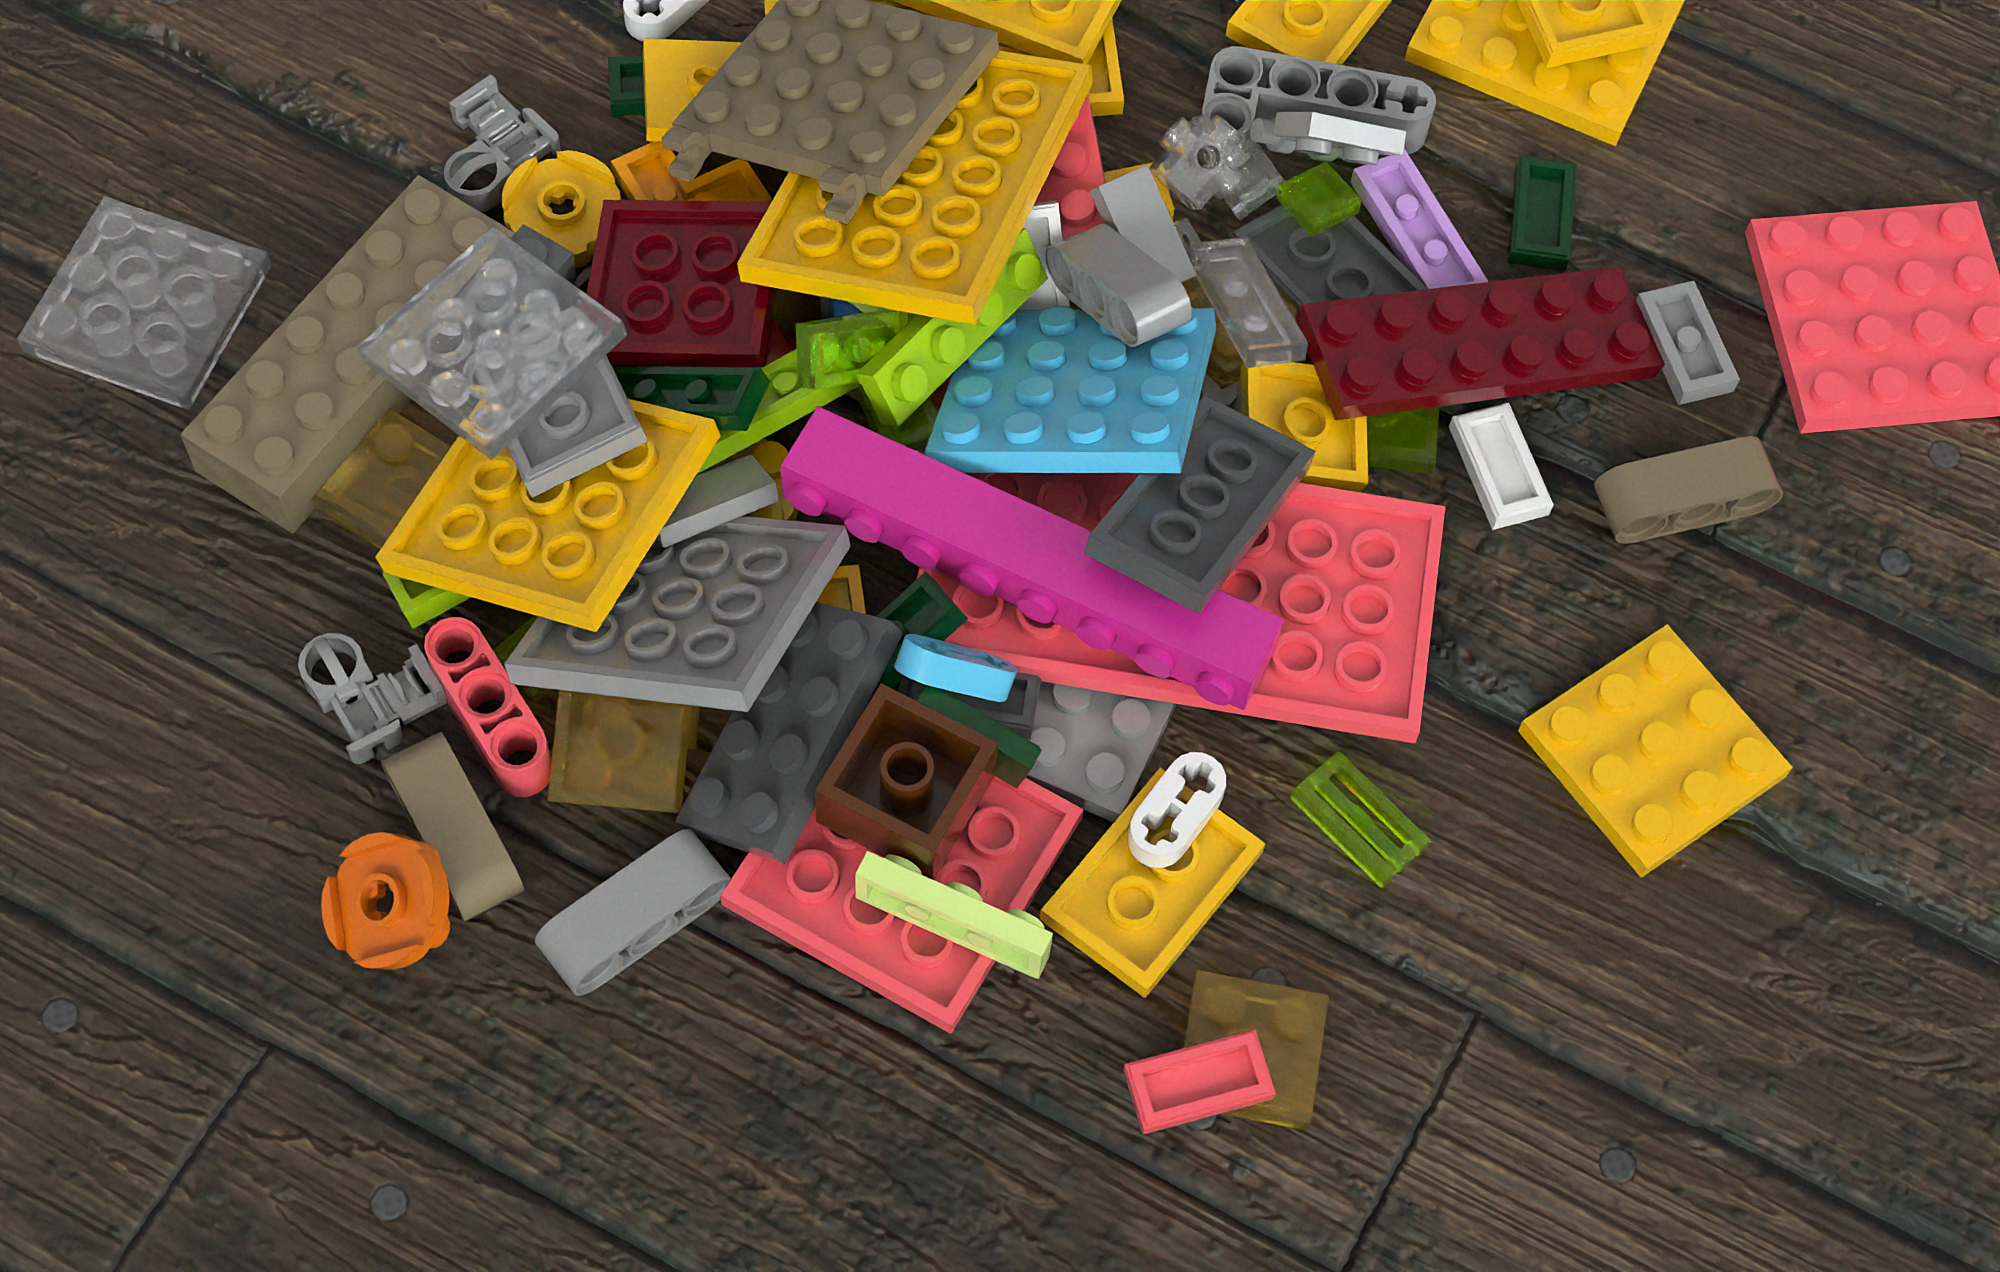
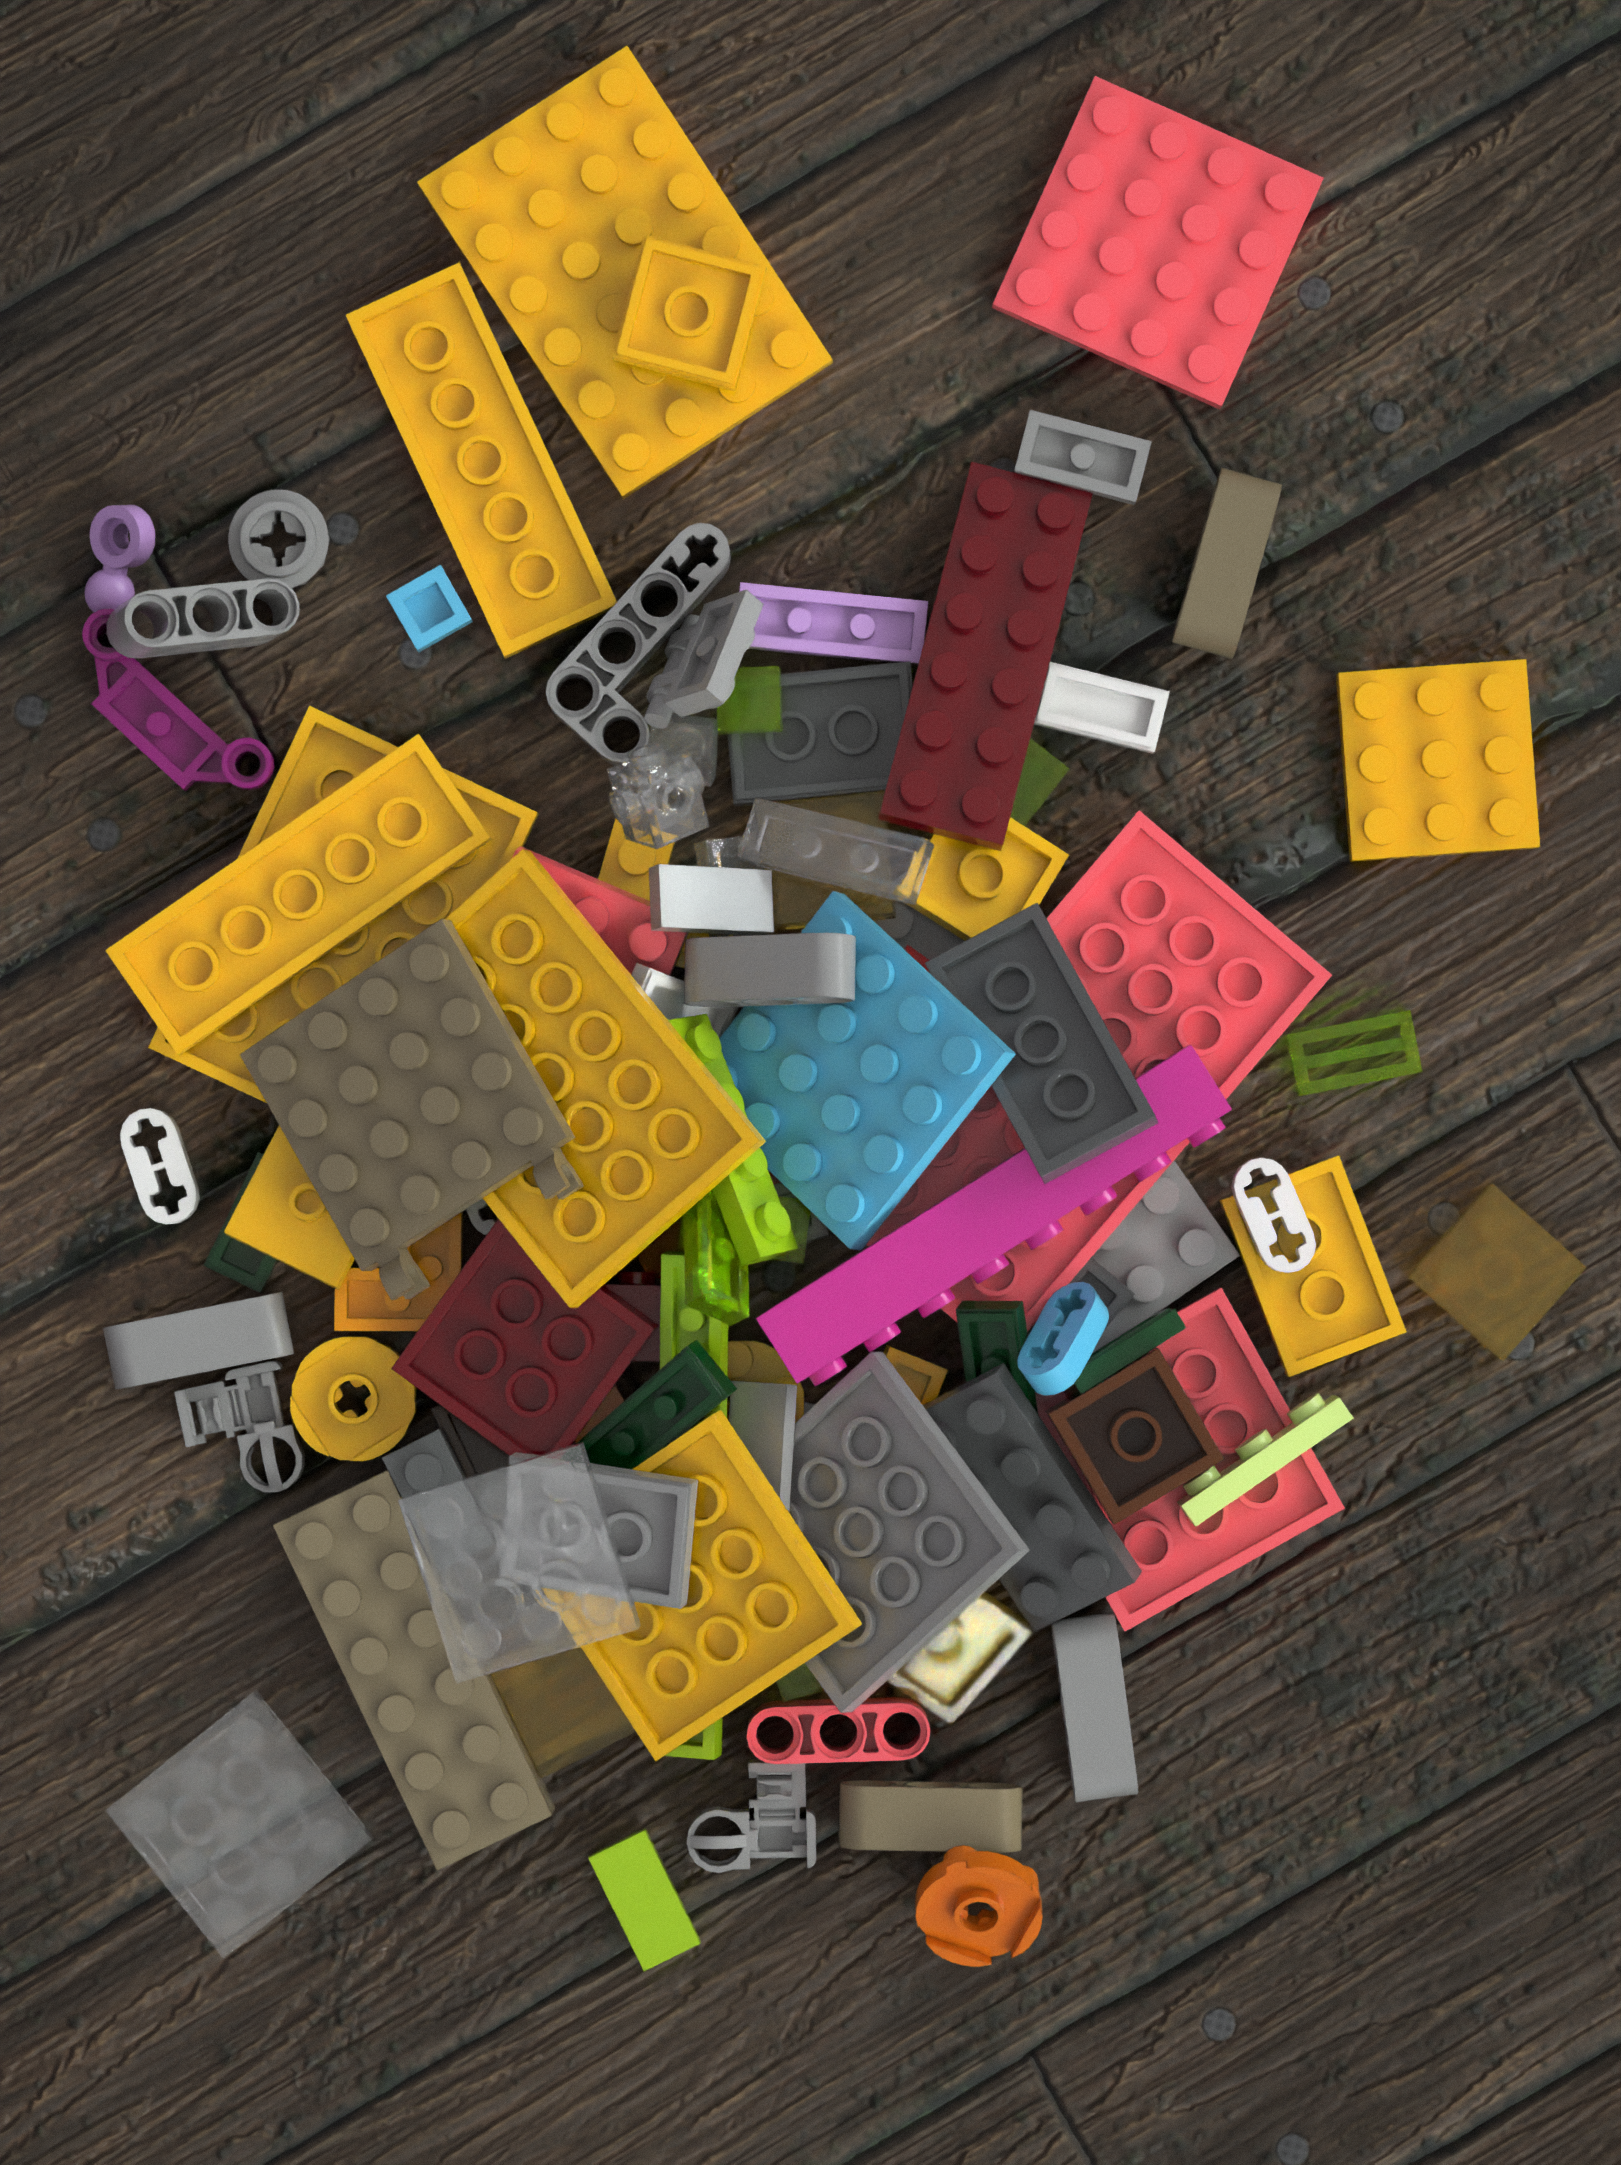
camera: 60 degrees left, 25 degrees up
coral tile [1123,1029,1276,1135] -> none
dark green tile [1507,155,1577,271] -> none
none -> light grey beam [103,1292,294,1390]
none -> lime tile [588,1828,701,1971]

